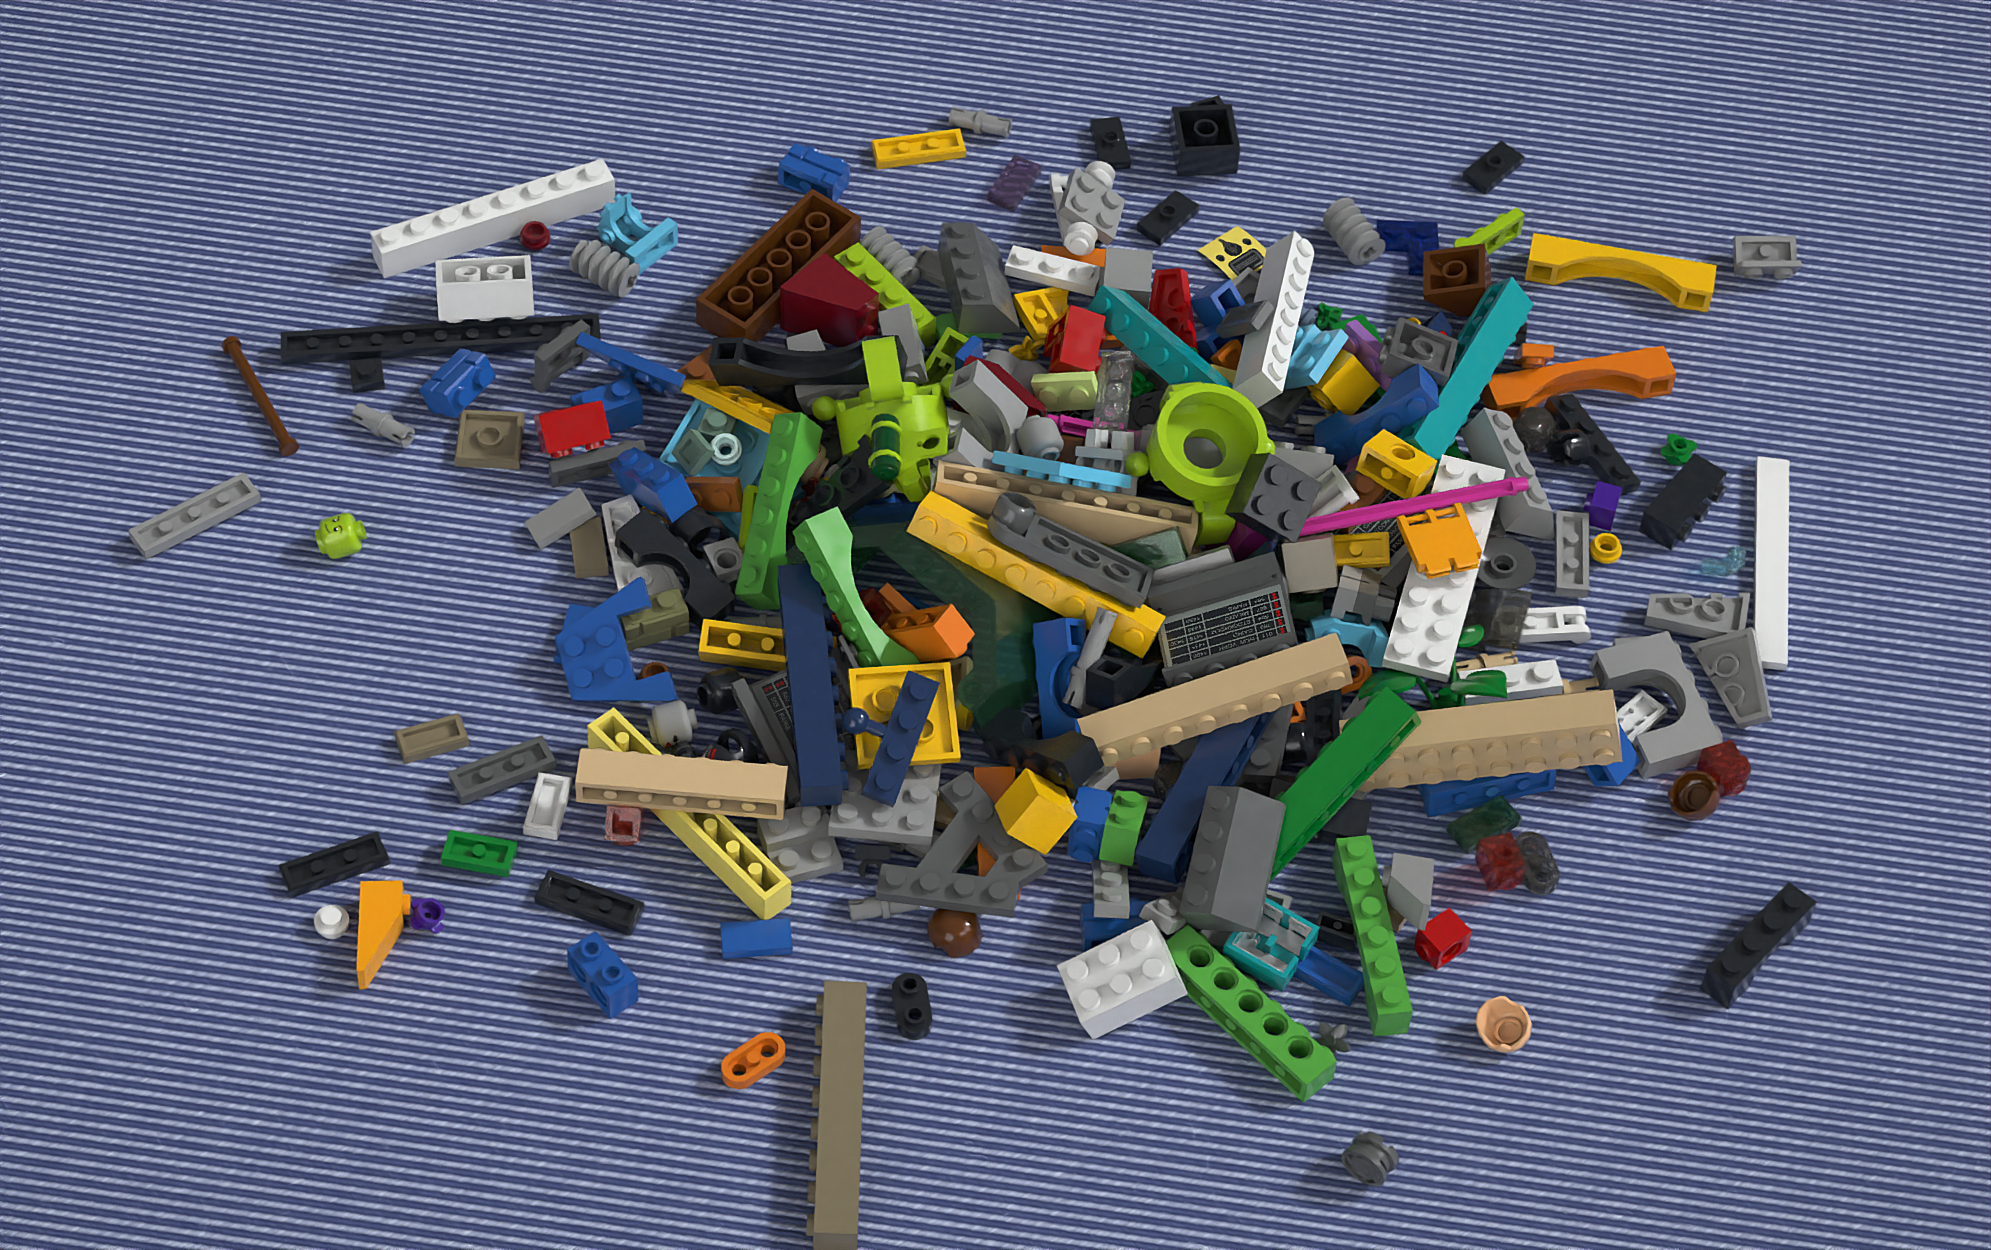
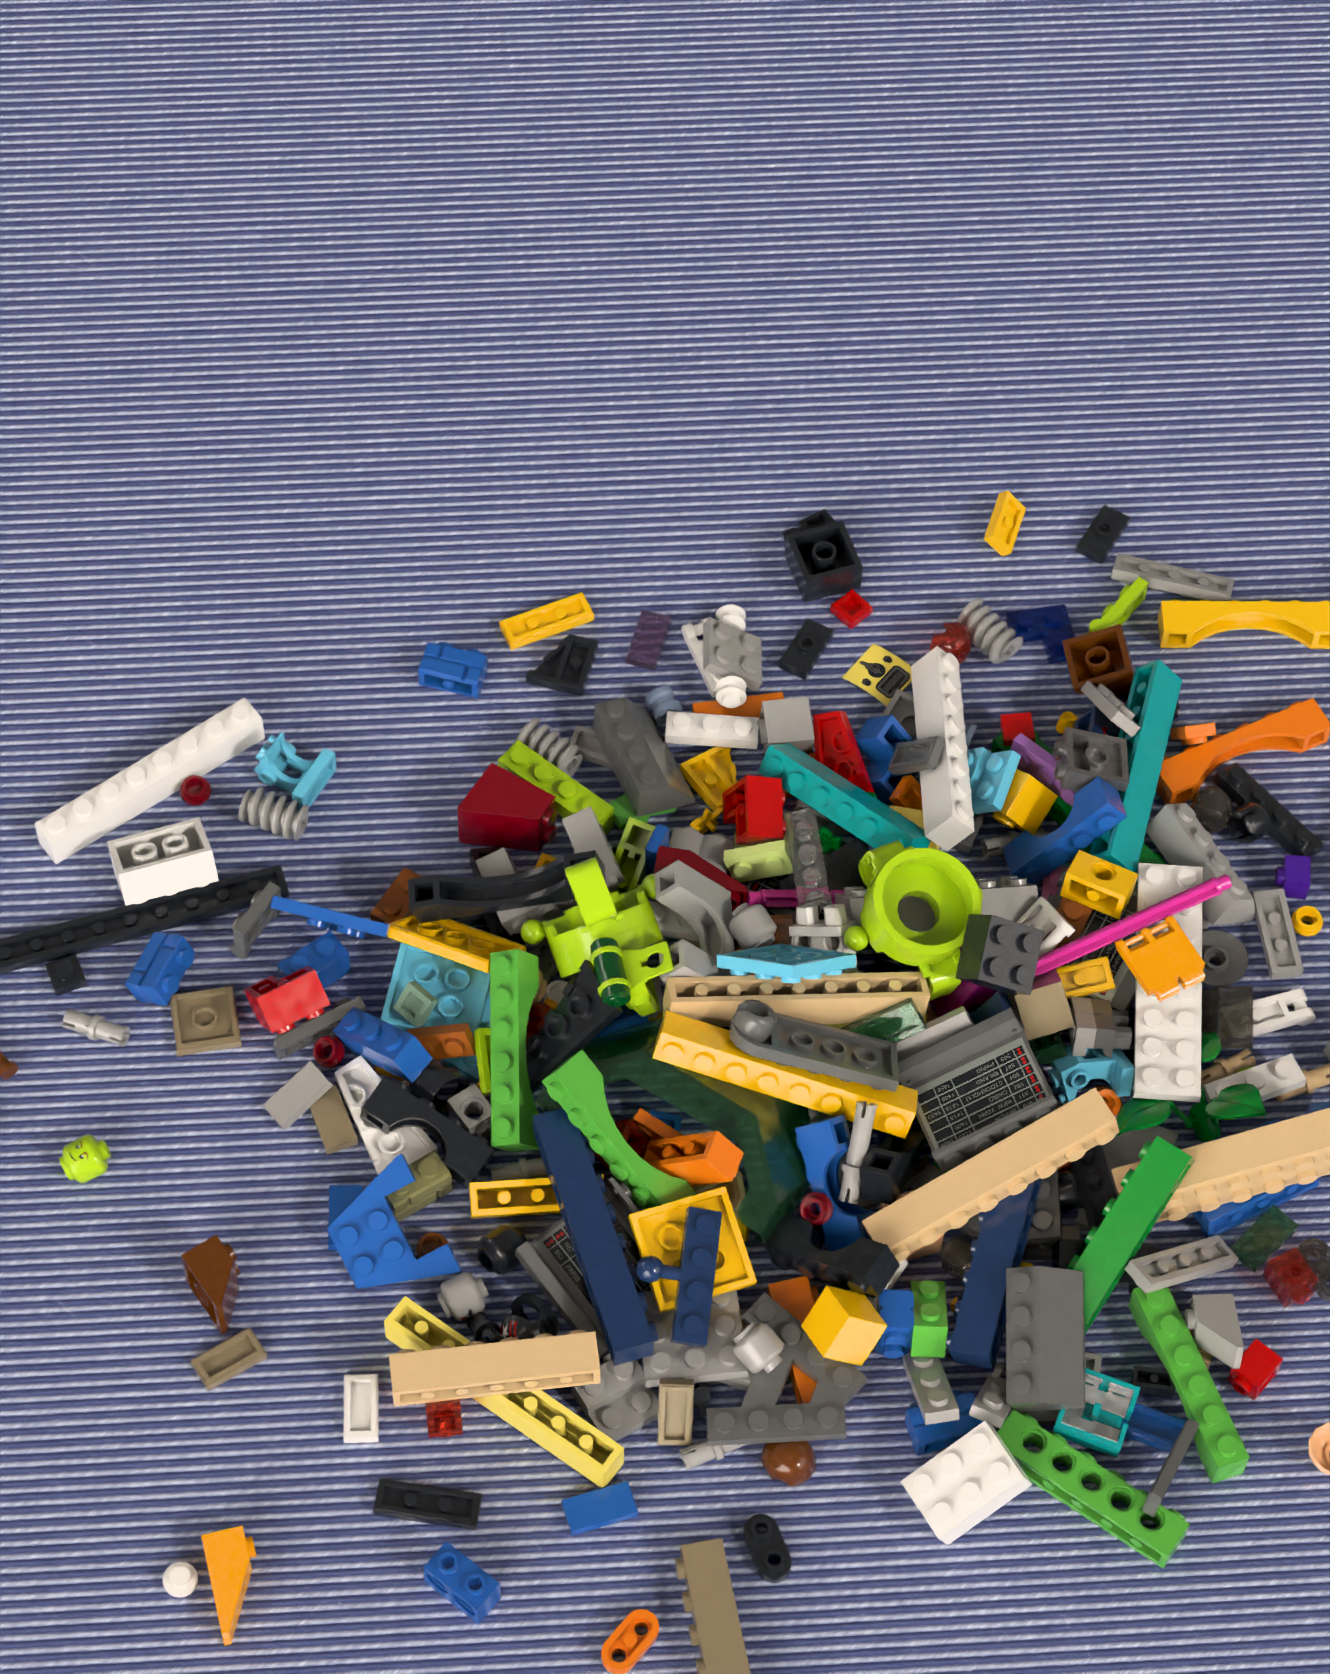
camera: 10 degrees left, 5 degrees up
black tile [278,831,390,898] -> none
dark purple plate [410,898,445,934] -> none
green plate [441,830,518,878] -> none
dark grey plate [448,735,556,805] -> none
reddish brown brick [696,189,861,342] -> none
sand green plate [697,408,738,448] -> none
light aqua plate [710,433,742,466] -> none
light grey pin [949,106,1012,138] -> none
black plate [1090,117,1131,170] -> none
dark grey plant [1315,1022,1351,1057] -> none
green plant [1316,302,1343,330] -> none
dark grey wheel [1341,1131,1399,1187] -> none
none -> reddish brown slope [181,1235,240,1335]
none -> dark red plate [313,1035,345,1068]
none -> black wing [526,634,598,696]
none -> sand blue wheel [645,686,683,724]
none -> tile [657,1378,694,1446]
none -> light grey head [733,1321,784,1373]
none -> dark red plate [800,1191,833,1225]
none -> red tile [830,589,873,629]
none -> clear red hair [930,622,972,666]
none -> yellow plate [984,490,1026,556]
none -> red tile [999,712,1035,746]
none -> light grey plate [1080,681,1140,737]
none -> light grey plate [1111,553,1235,601]
none -> light grey plate [1125,1235,1239,1294]
none -> dark grey tile [1142,1419,1200,1517]

